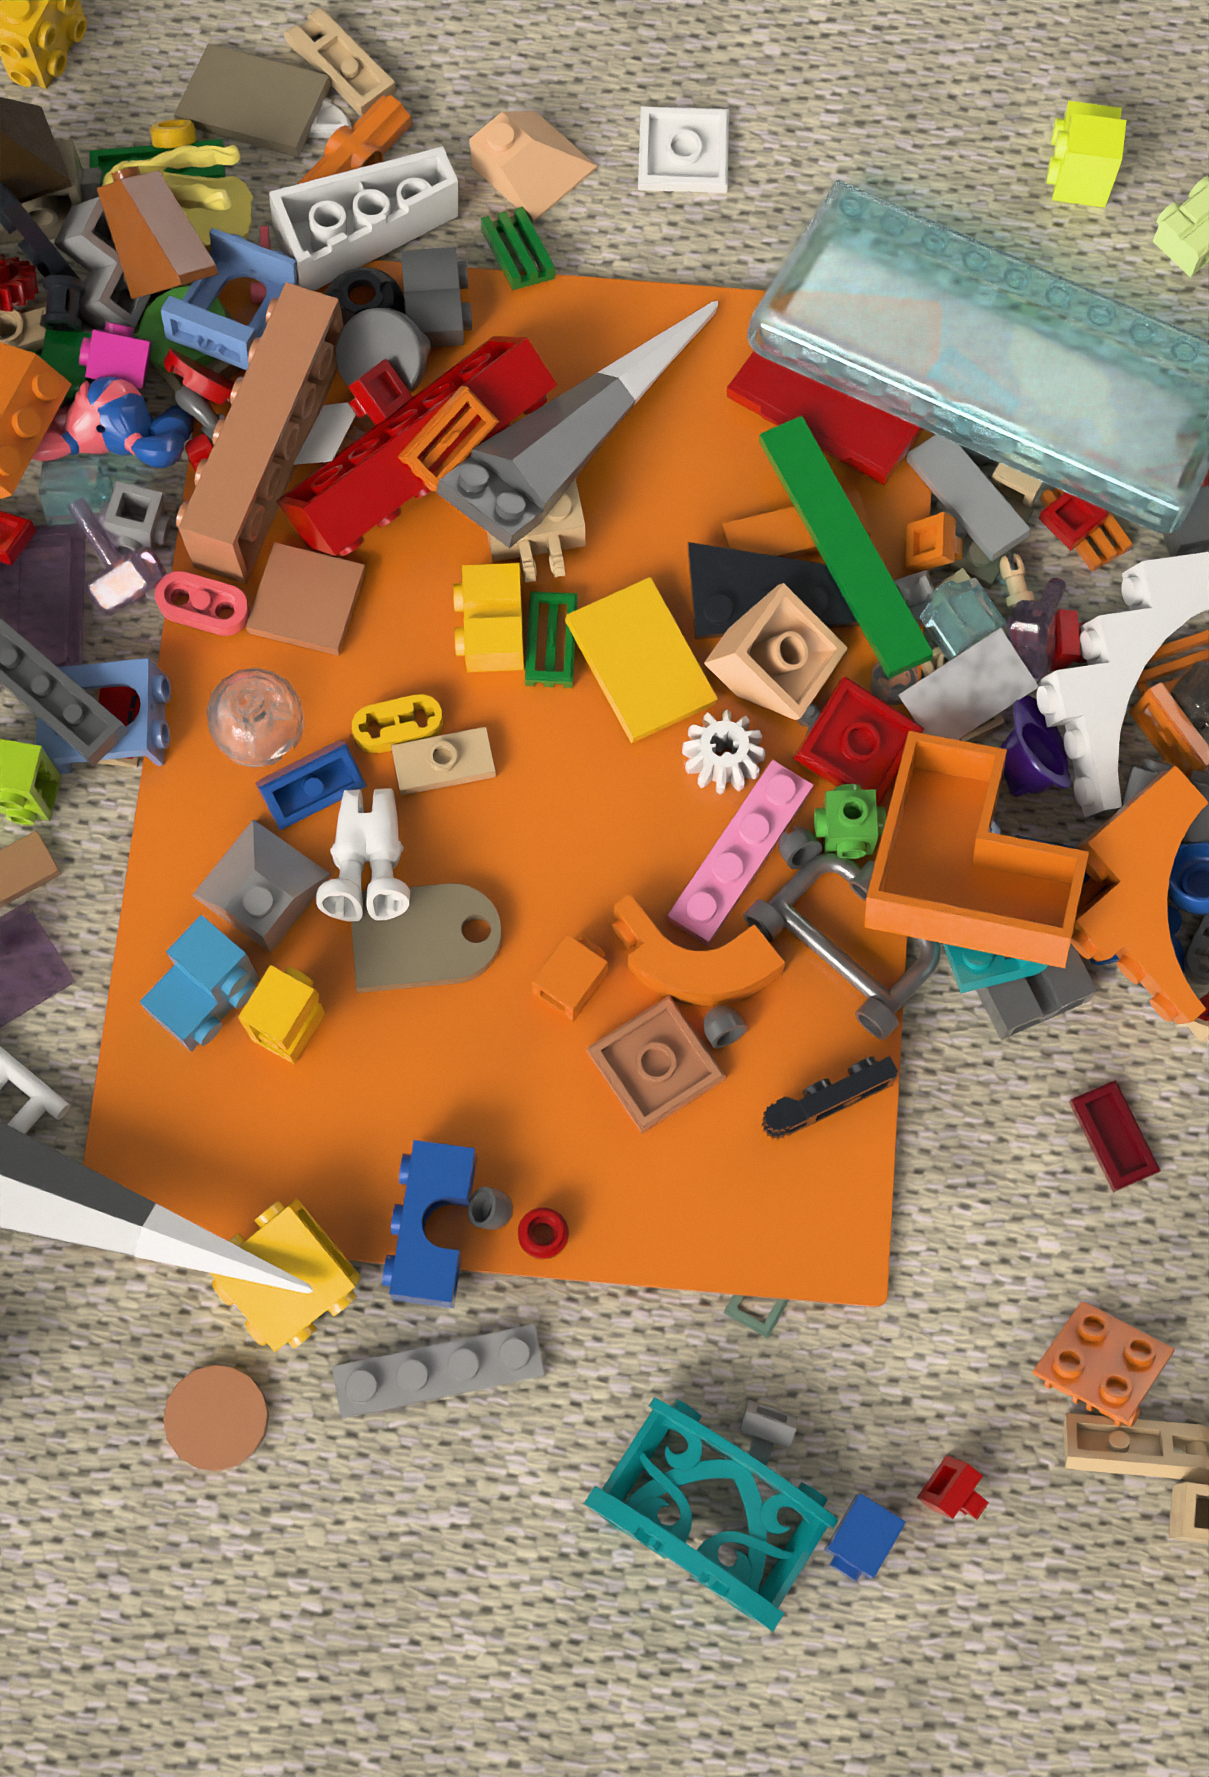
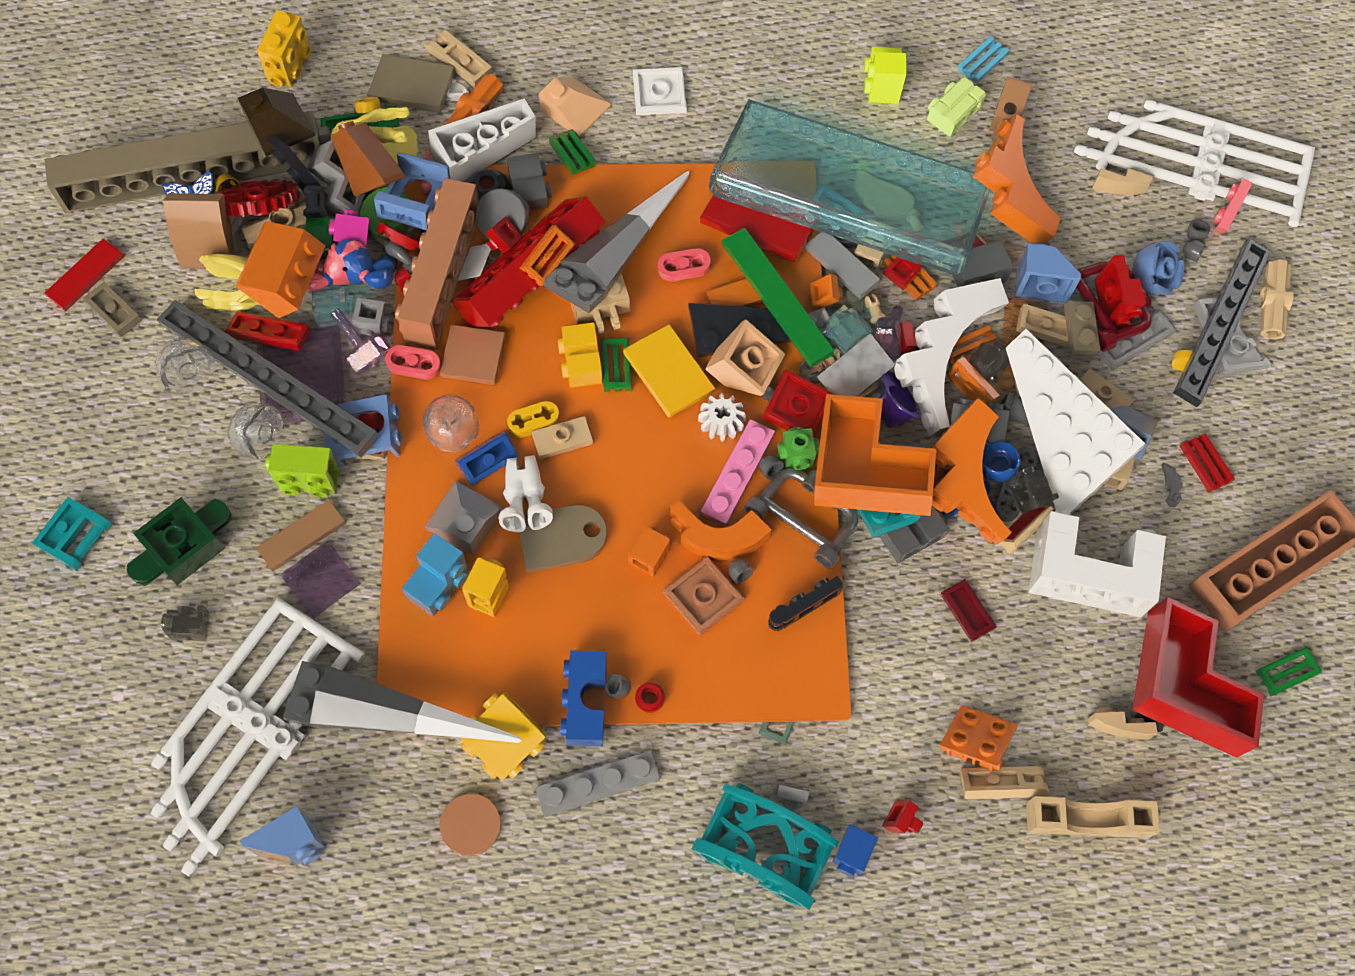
camera: 10 degrees left, 5 degrees down
none -> coral plate [658,248,711,282]

